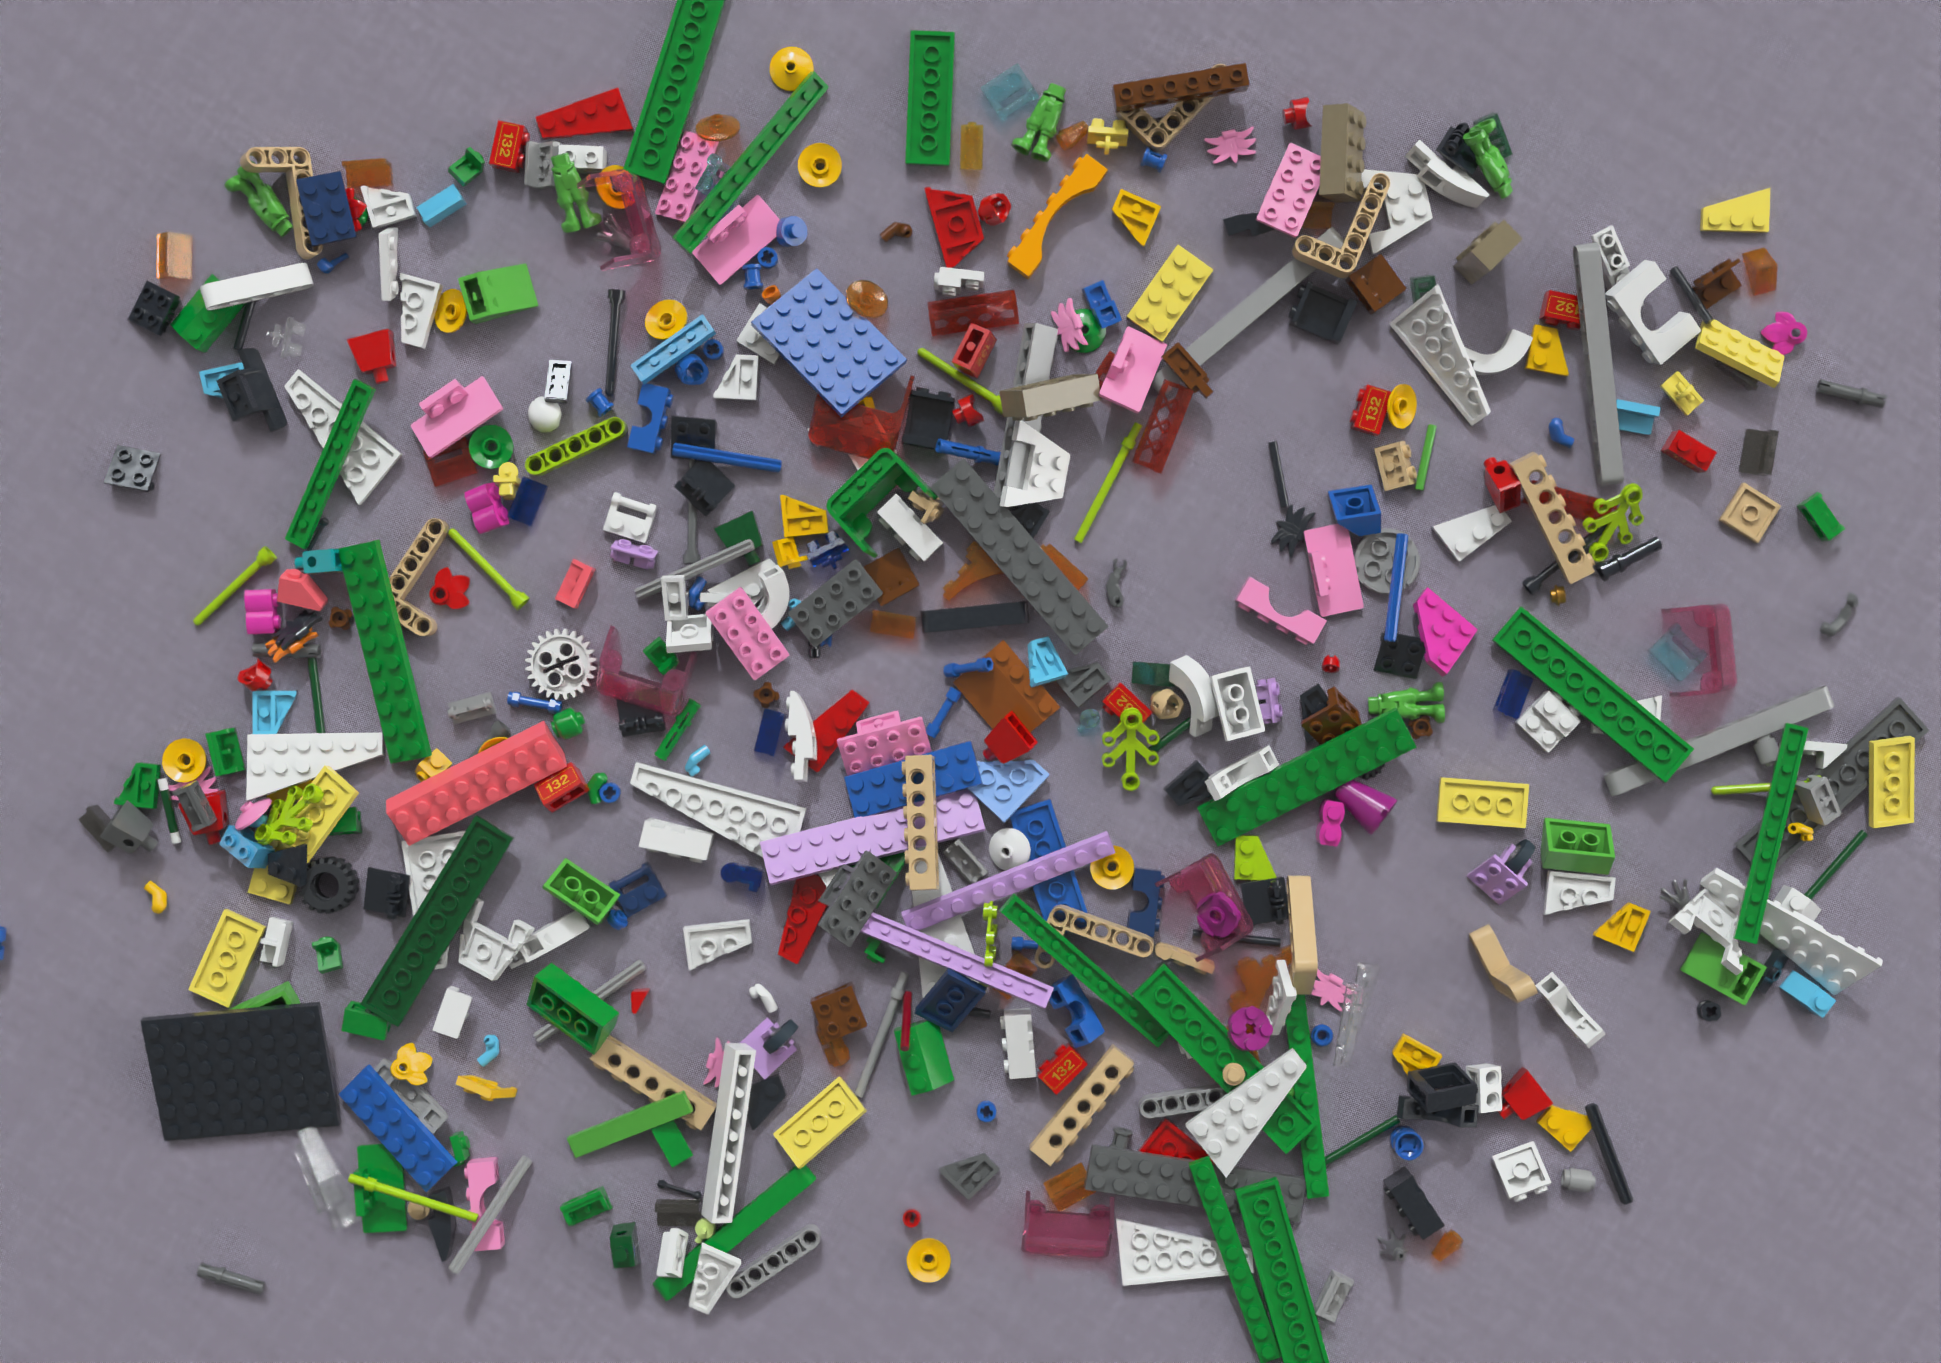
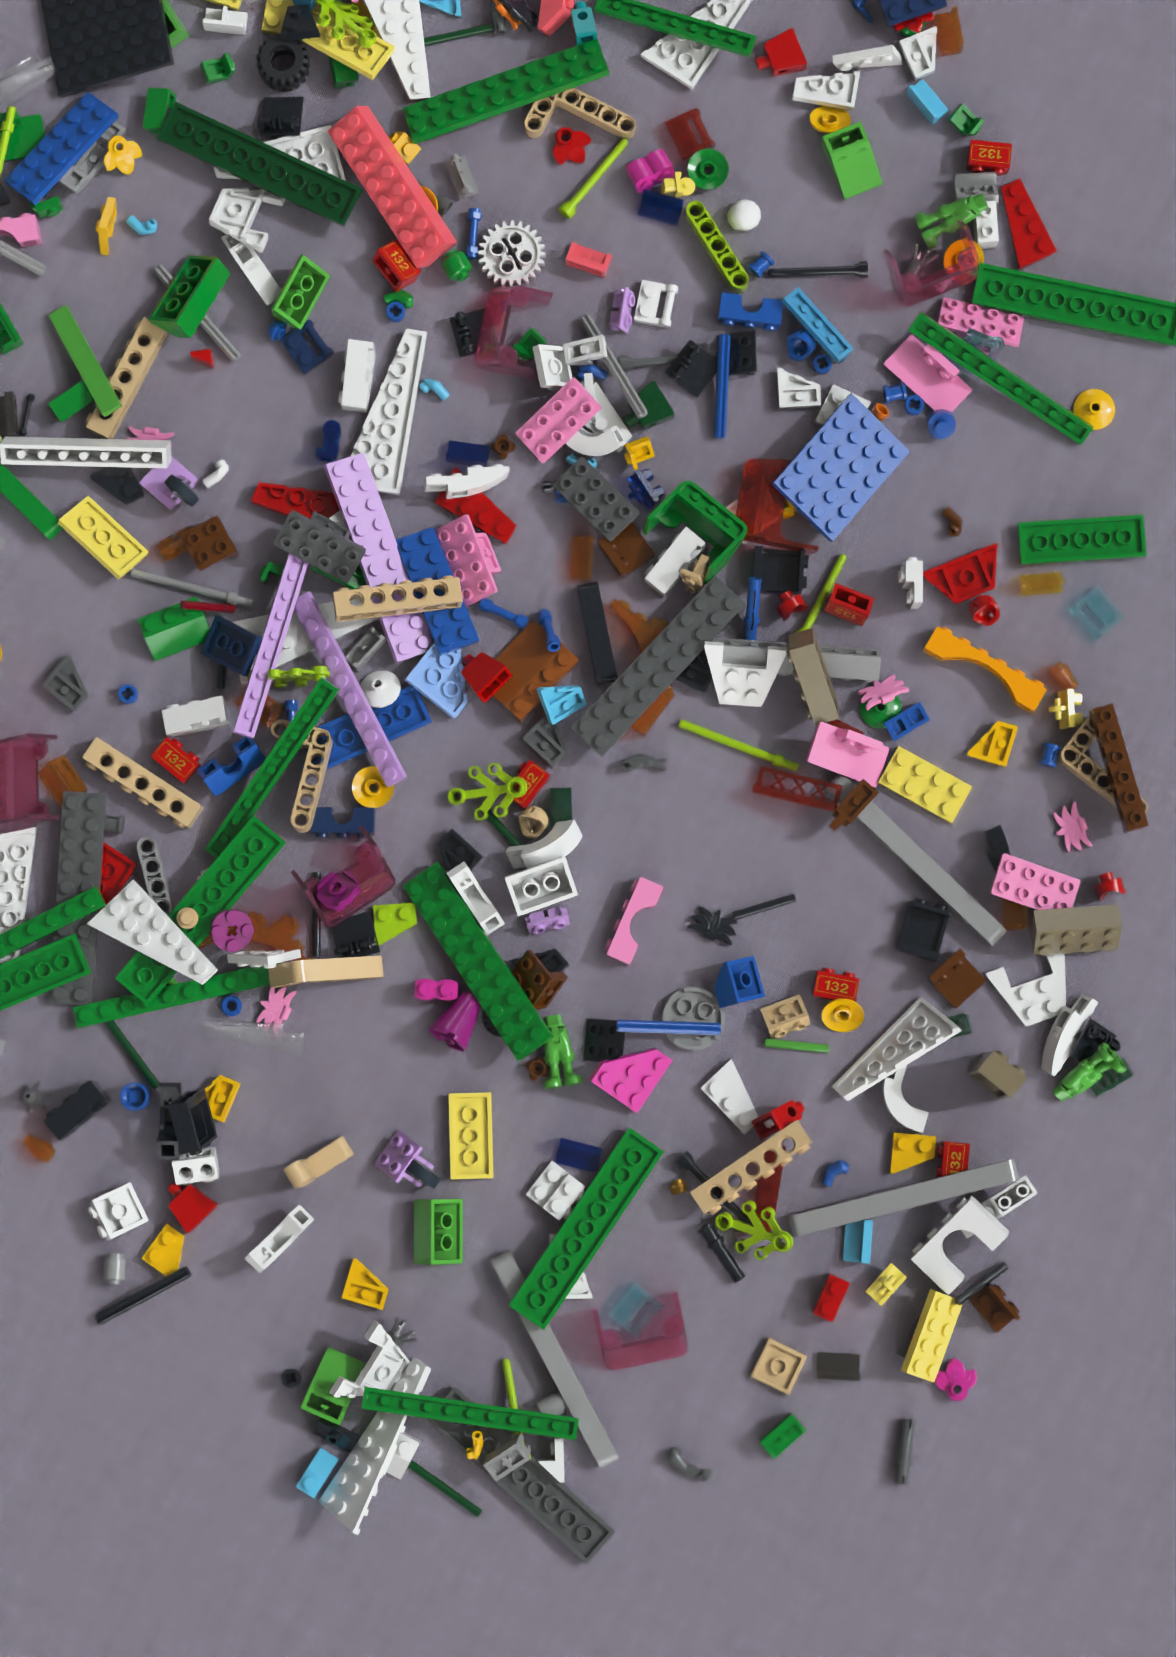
camera: 80 degrees right, 5 degrees down
black hinge [302,518,329,557] -> none
reddish brown plate [328,606,353,630] -> none
bright pink bracket [411,376,503,458] -> none
white panel [433,986,472,1038] -> none
plate [544,360,572,403] -> none
yellow dish [645,299,688,340] -> none
green pin [654,698,701,761] -> none
white wing [683,919,752,971] -> none
clear orange dish [696,114,740,141] -> none
yellow wing [780,495,829,538] -> none
yellow dish [798,143,842,188] -> none
clear orange dish [846,280,888,318] -> none
red hinge [903,1209,921,1228] -> none
clear red fence [927,289,1019,336] -> none
bright green piece [1011,83,1066,162] -> none
clear light blue piece [1077,709,1100,733] -> none
tan hinge [1154,942,1215,975] -> none
tan beam [1292,173,1390,278] -> none
bright pink bracket [1303,523,1364,617] -> none
red hinge [1322,655,1340,673] -> none
white wing [1543,870,1616,915] -> none
light yellow wing [1700,188,1771,233] -> none
clear orange slope [1742,247,1778,296] -> none
light yellow plate [1869,736,1915,828] -> none

